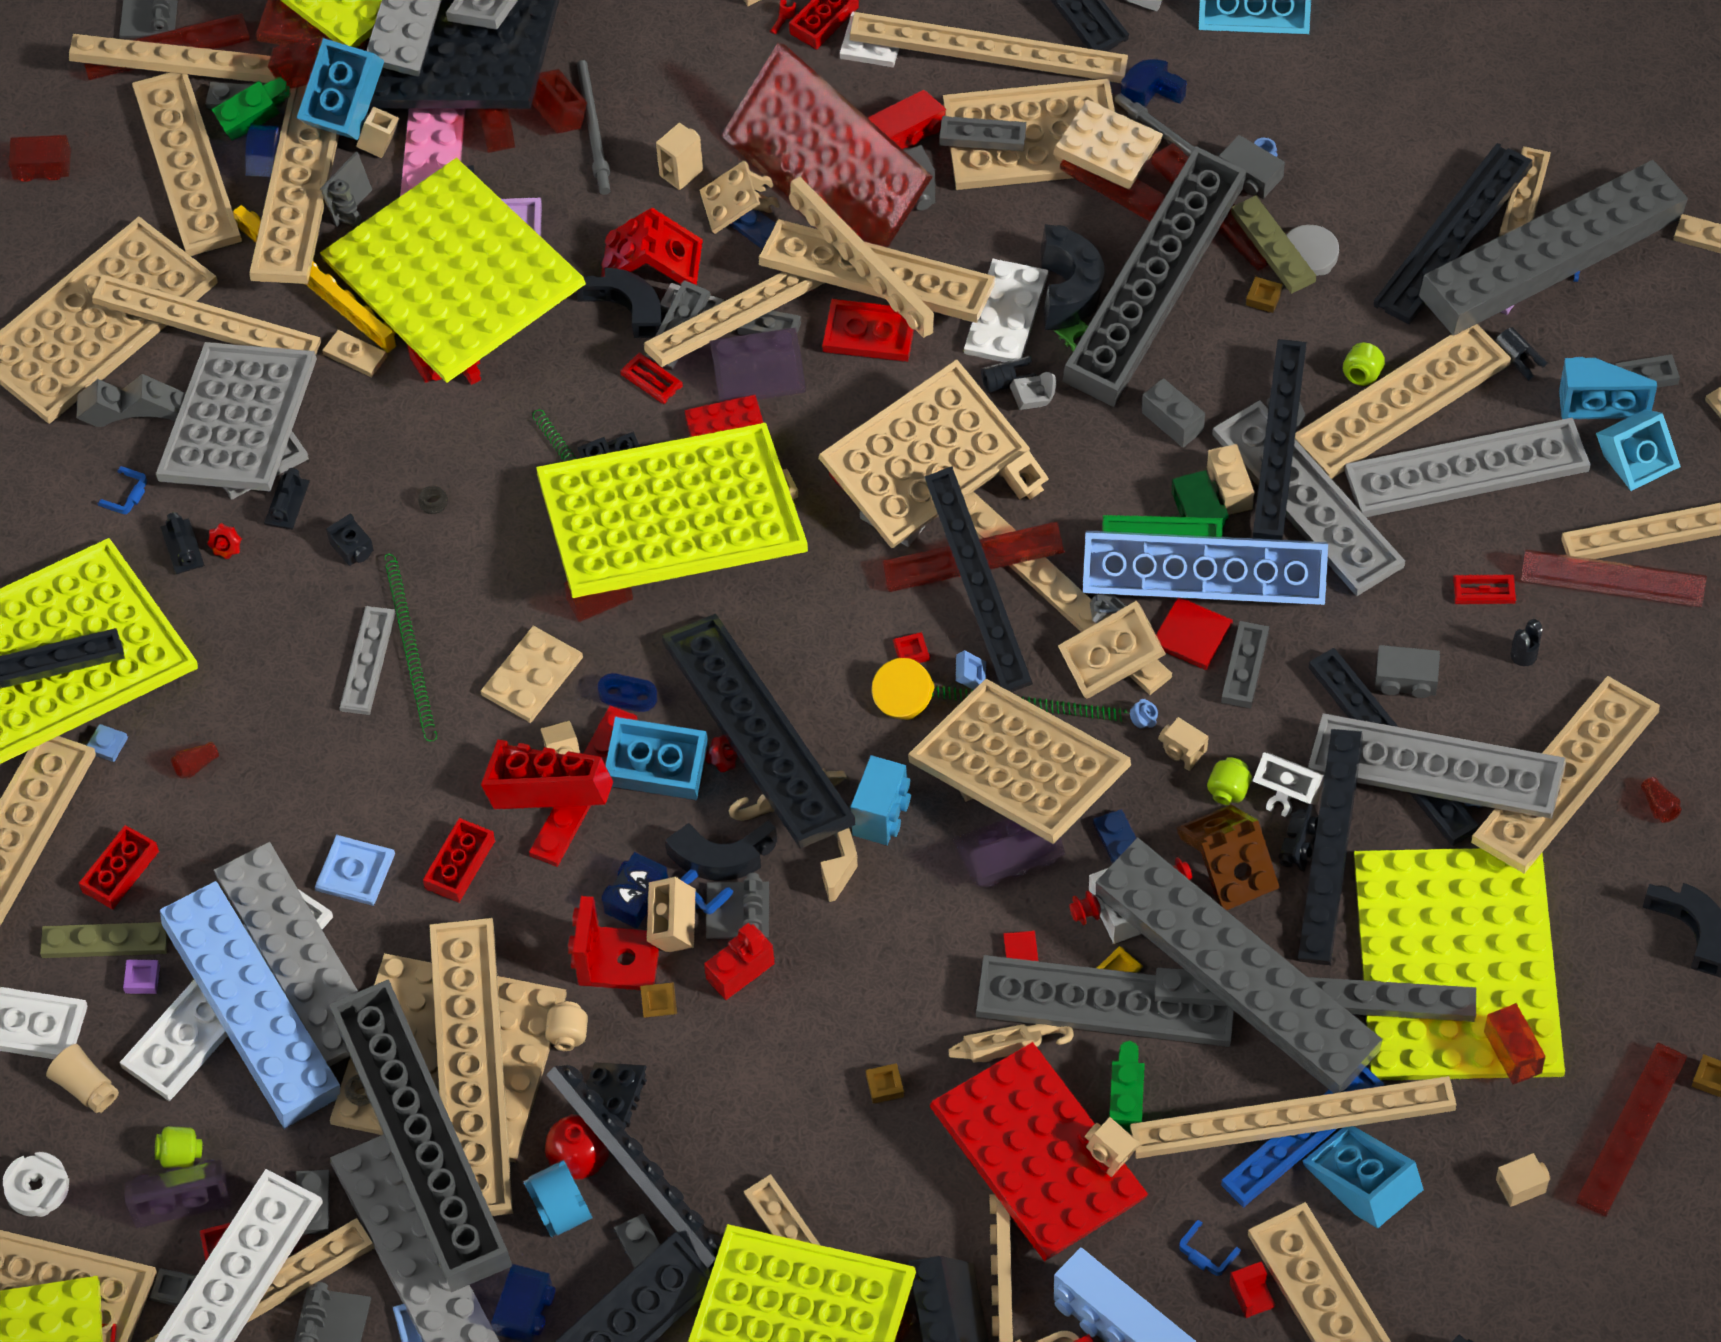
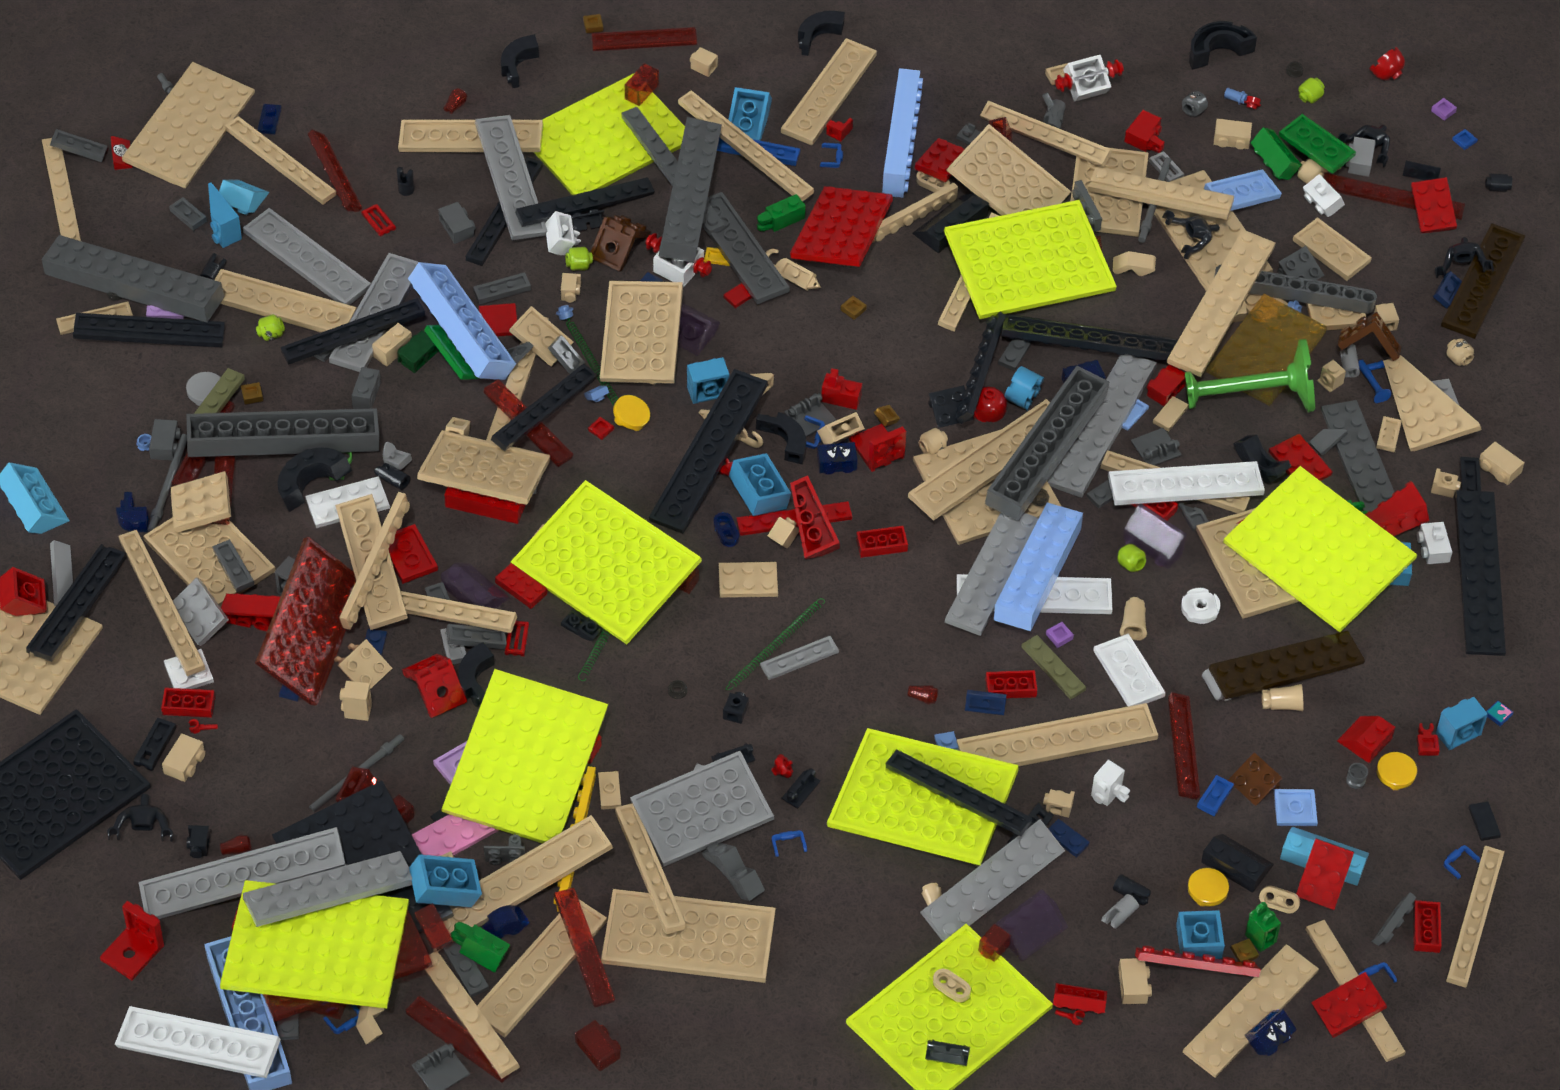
camera: 130 degrees left, 5 degrees down
light blue tile [315,835,395,906] -> none
tan brick [1085,1117,1139,1177] -> none
none -> light grey plate [173,578,229,646]
none -> dark grey plate [548,335,585,374]
none -> clear red plate [554,887,615,1007]
none -> dark blue plate [965,690,1007,715]

